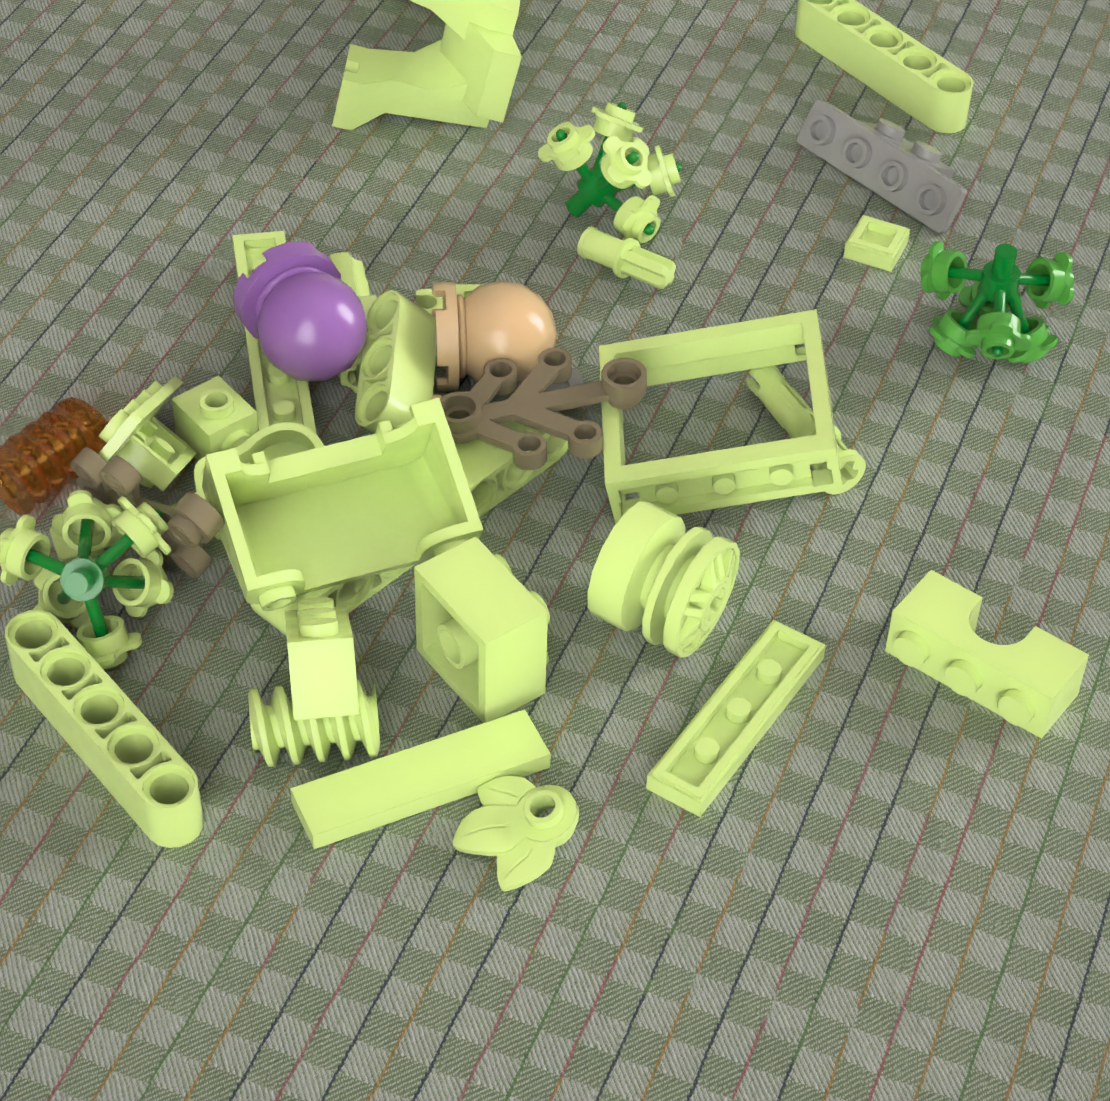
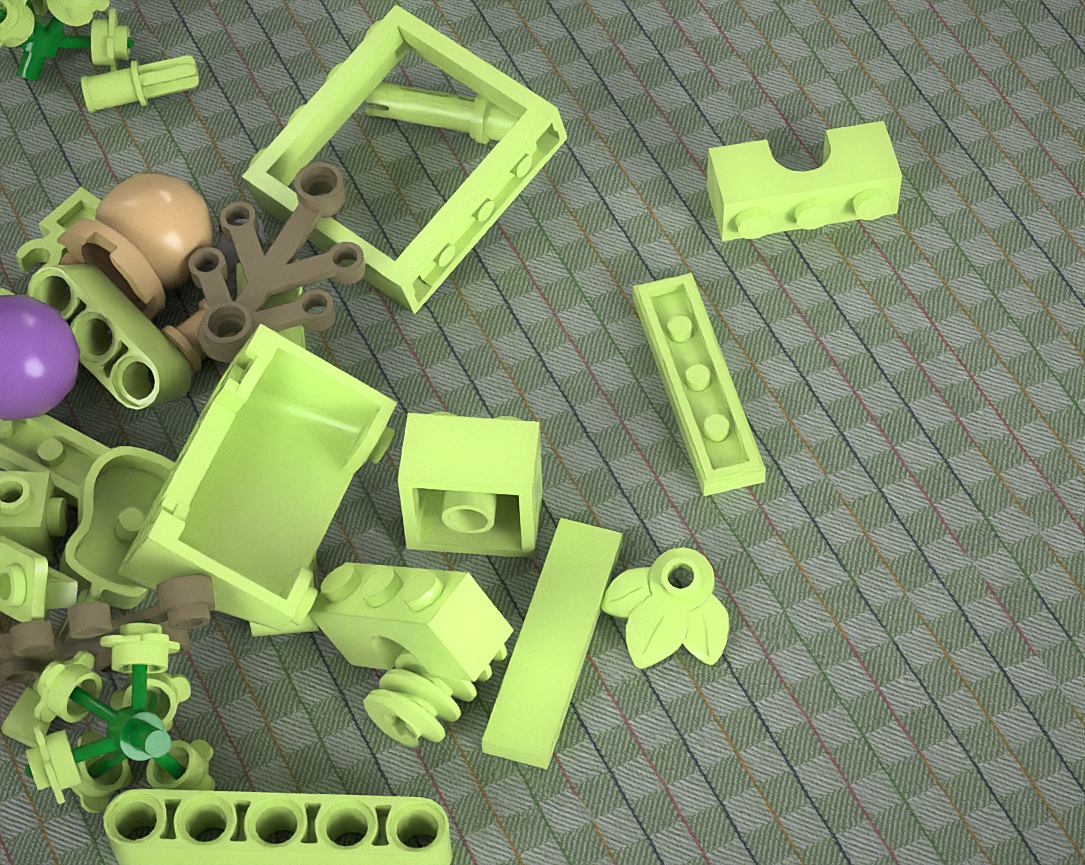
camera: 45 degrees left, 10 degrees up
yellowish green wheel [587,502,740,658] -> none

